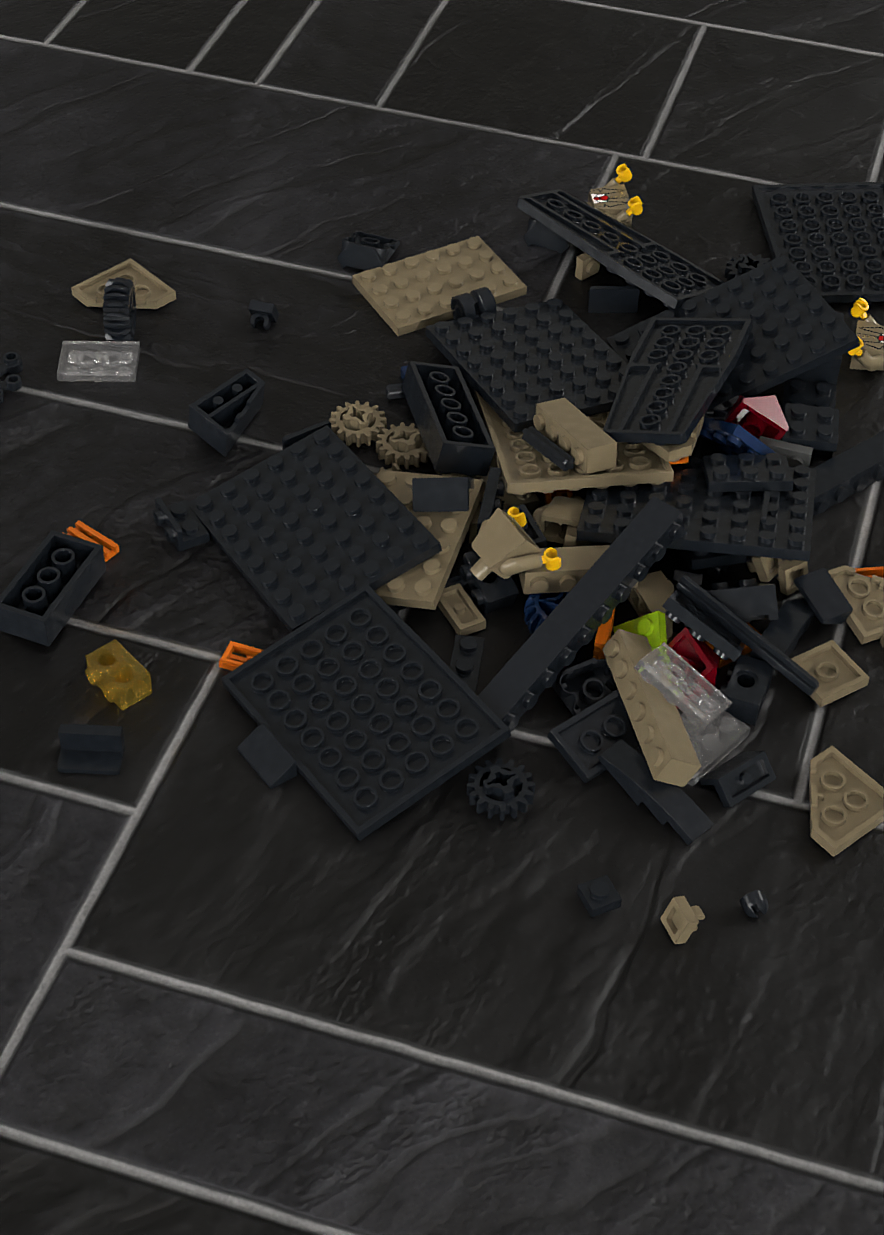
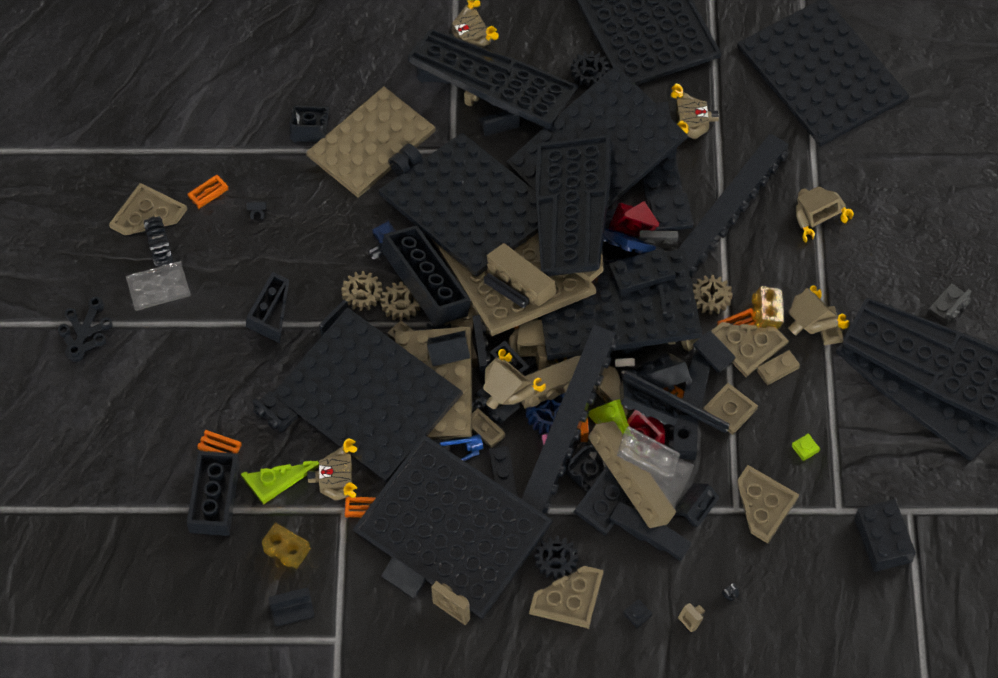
camera: 15 degrees left, 15 degrees up
none -> orange tile [187,174,229,209]
none -> lime wing [241,461,319,505]
none -> dark tan torso [307,438,357,501]
none -> dark tan plate [431,581,470,625]
none -> blue plant [439,434,483,461]
none -> dark tan plate [529,566,604,628]
none -> dark tan gear [693,275,733,315]

